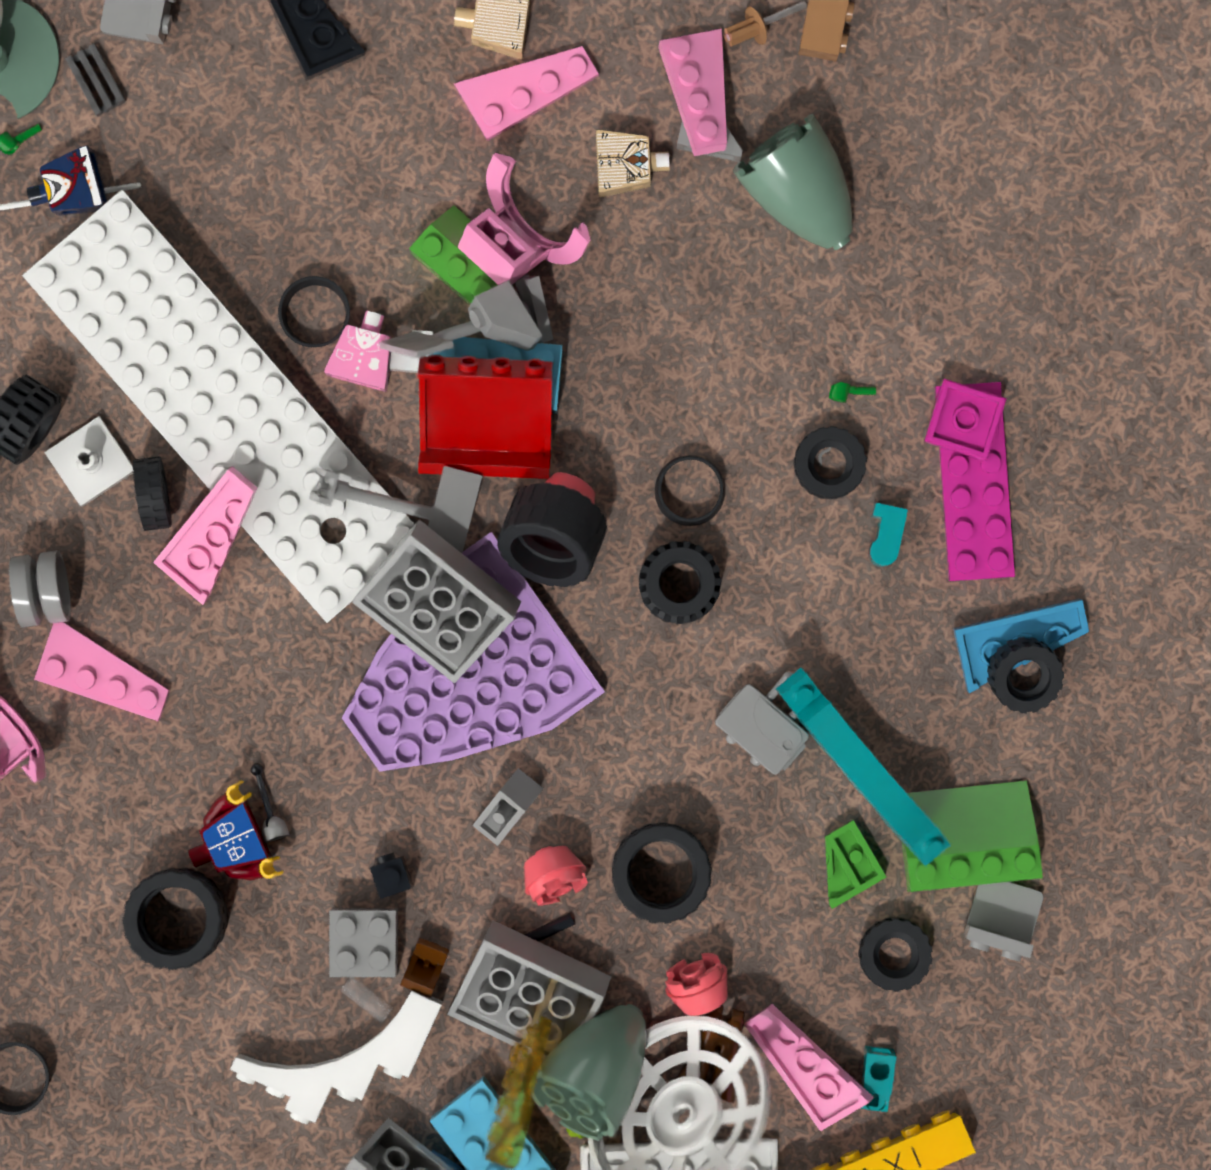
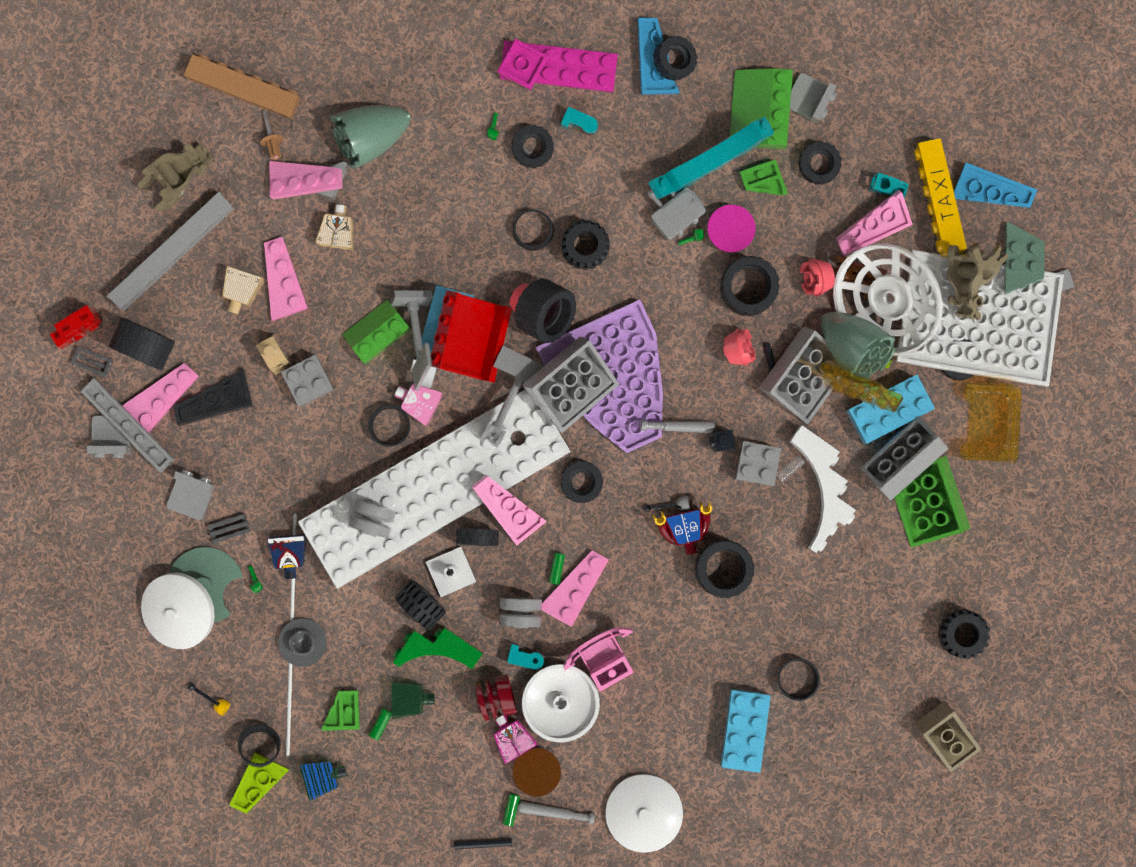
camera: 80 degrees left, 0 degrees up
reddish brown bracket [400,938,449,998] -> none
bright pink piece [458,153,590,285] -> none
light grey slope [468,280,542,351] -> none
light grey slope [472,768,544,846] -> none
none -> tan torso [256,335,292,375]
none -> light grey brick [281,355,335,407]
none -> light grey wheel [348,500,396,539]
none -> green axle [548,552,565,585]
none -> black tyre [561,461,603,503]
none -> light grey piece [640,419,716,433]
none -> green hand [678,229,704,246]
none -> dark pink piece [708,205,756,253]

